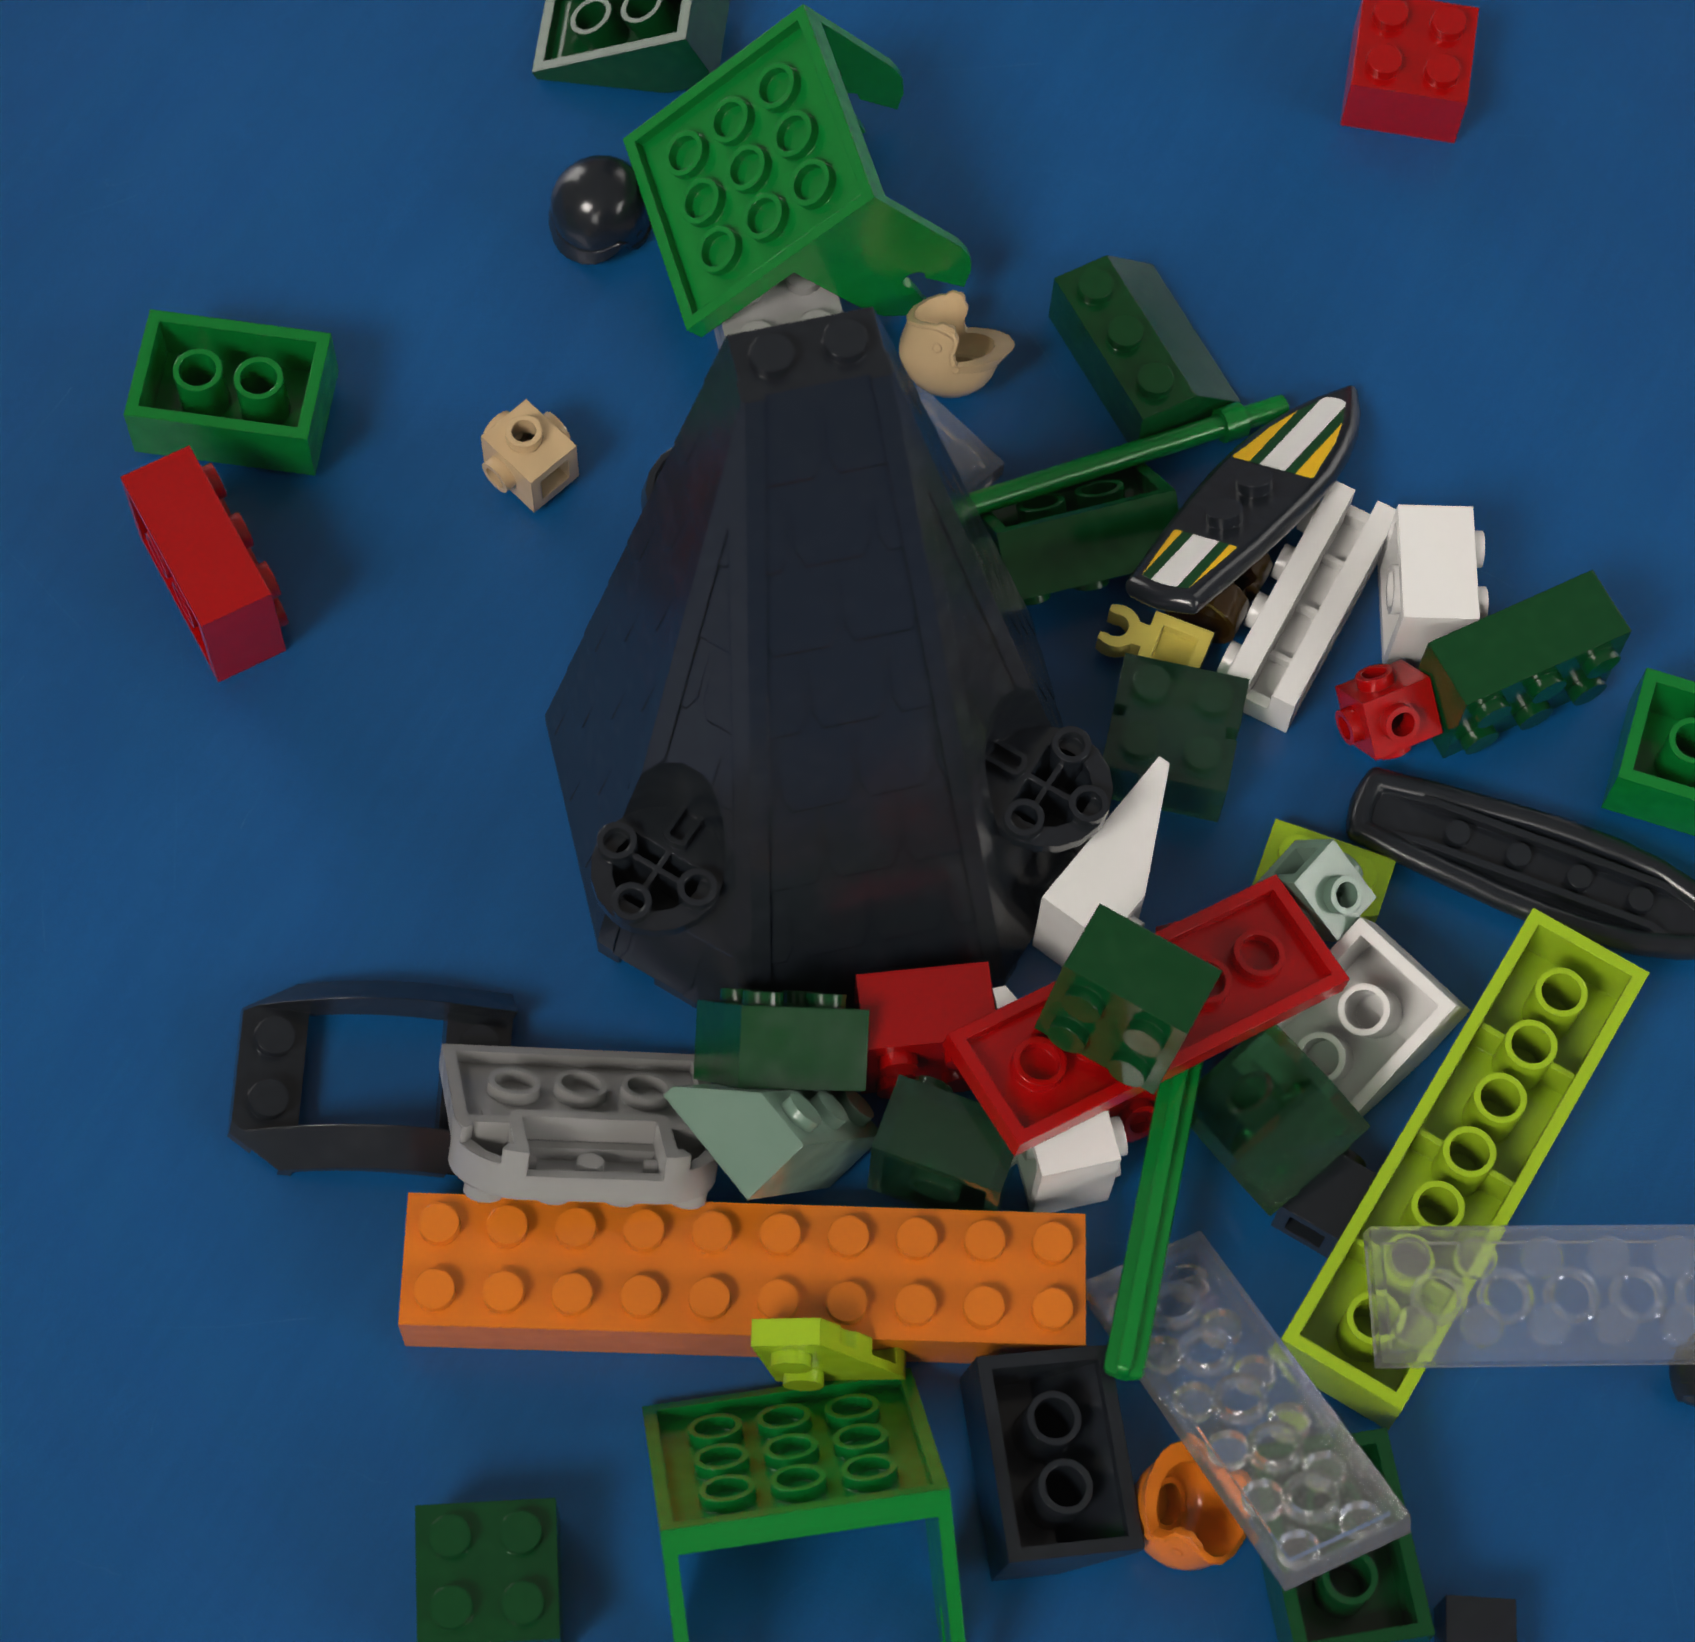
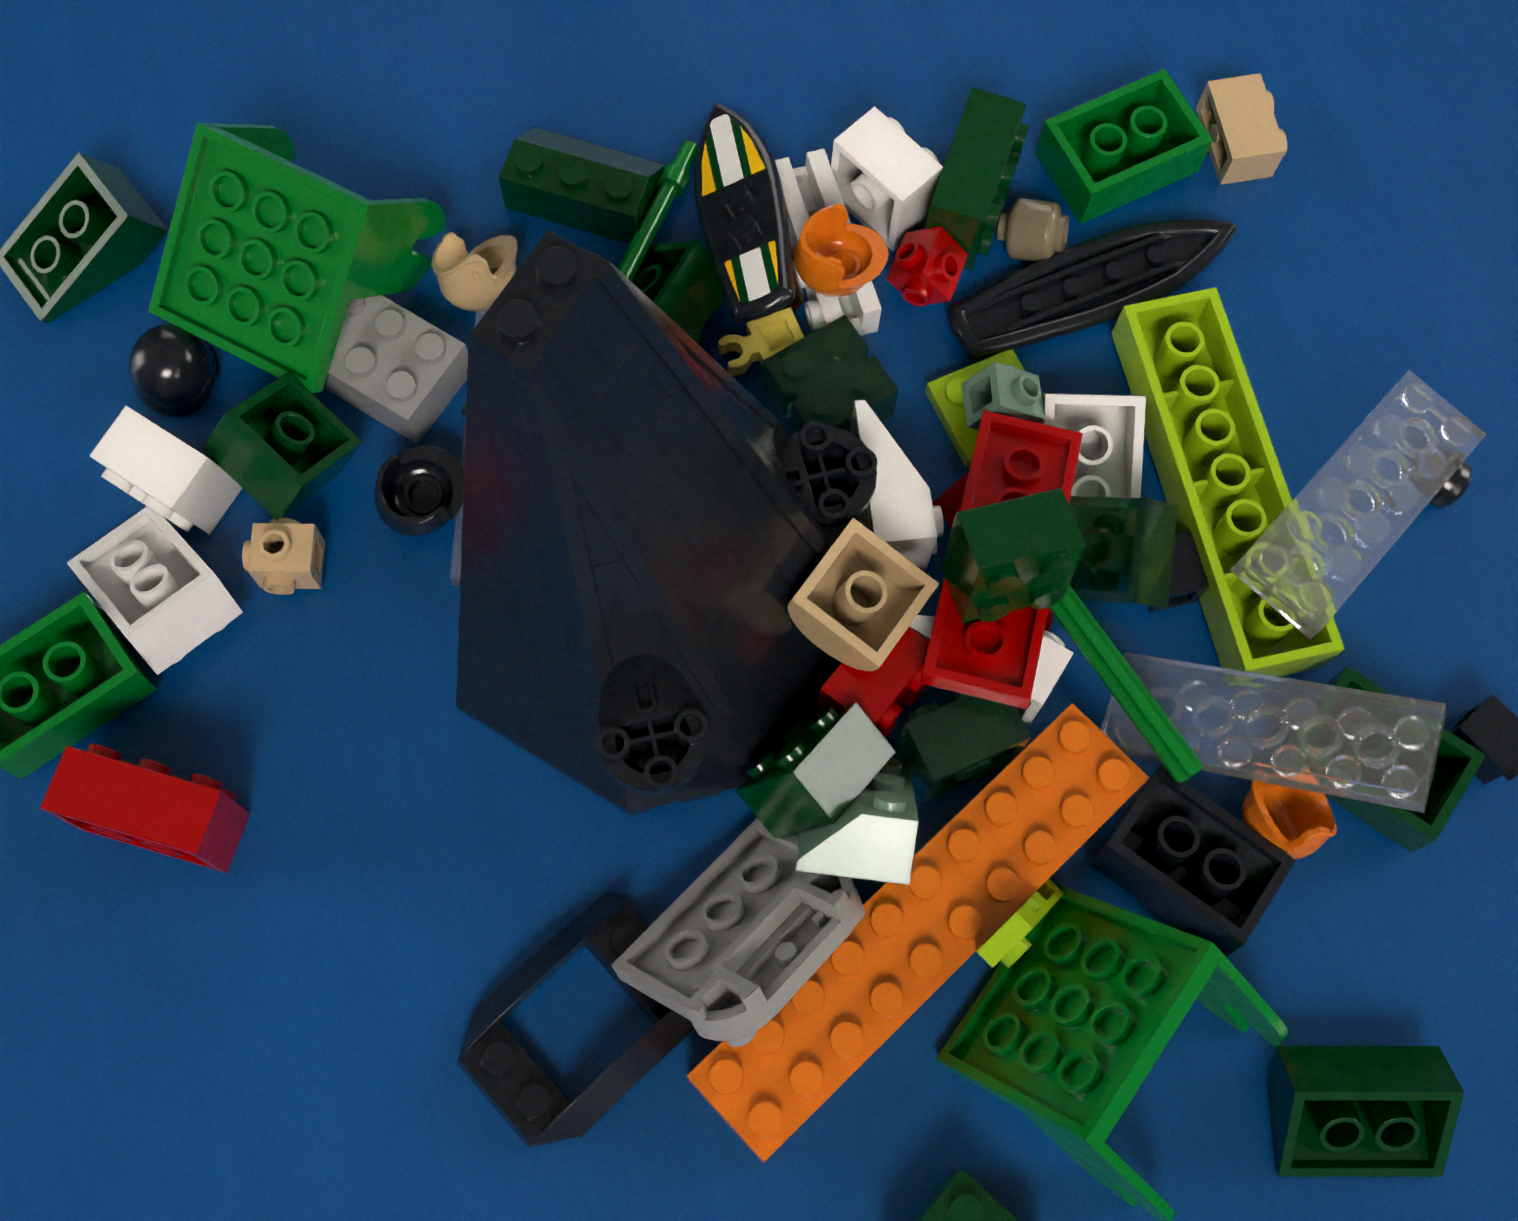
camera: 45 degrees left, 5 degrees up
none -> white slope [67,506,243,675]
none -> white brick [90,406,242,535]
none -> dark green brick [202,372,362,521]
none -> tan brick [787,518,939,671]
none -> orange helmet [794,204,888,297]
none -> dark tan head [997,198,1069,262]

